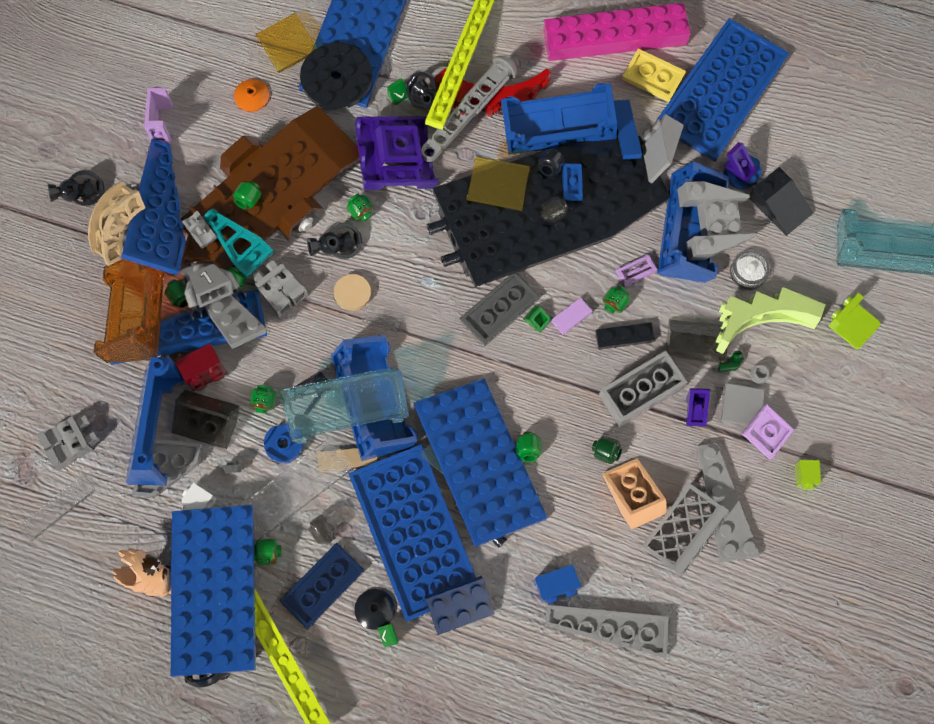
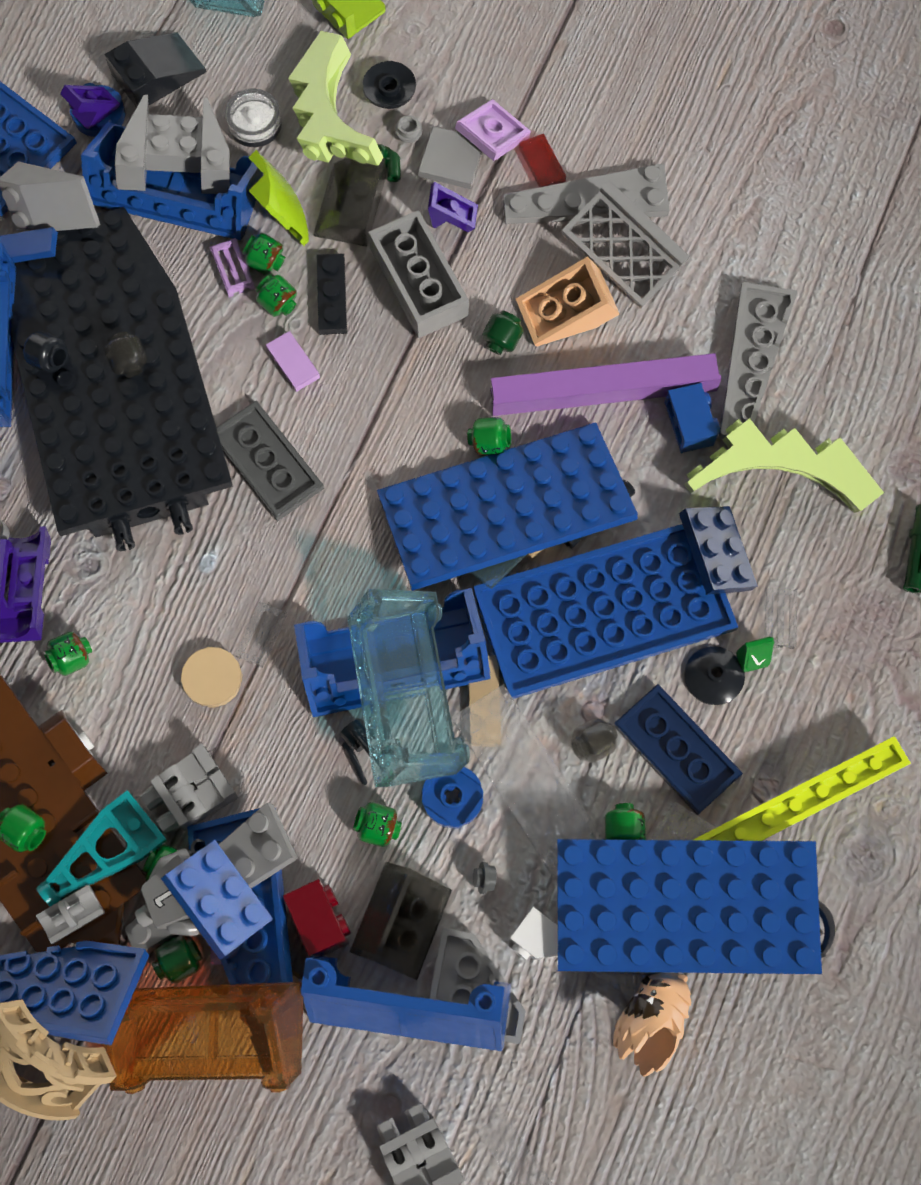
camera: 85 degrees left, 0 degrees up
black piece [307,223,363,259] -> none
clear yellow piece [467,156,530,211] -> none
green slope [523,306,552,333] -> none
blue plate [562,163,583,201] -> none
lime brick [795,460,821,490] -> none
none -> plate [161,840,273,960]
none -> green head [242,233,286,275]
none -> lime slope [248,150,309,246]
none -> black dish [363,61,416,109]
none -> medium lavender tile [490,353,721,416]
none -> clear red tile [519,133,566,187]
none -> yellowish green arch [684,418,884,513]

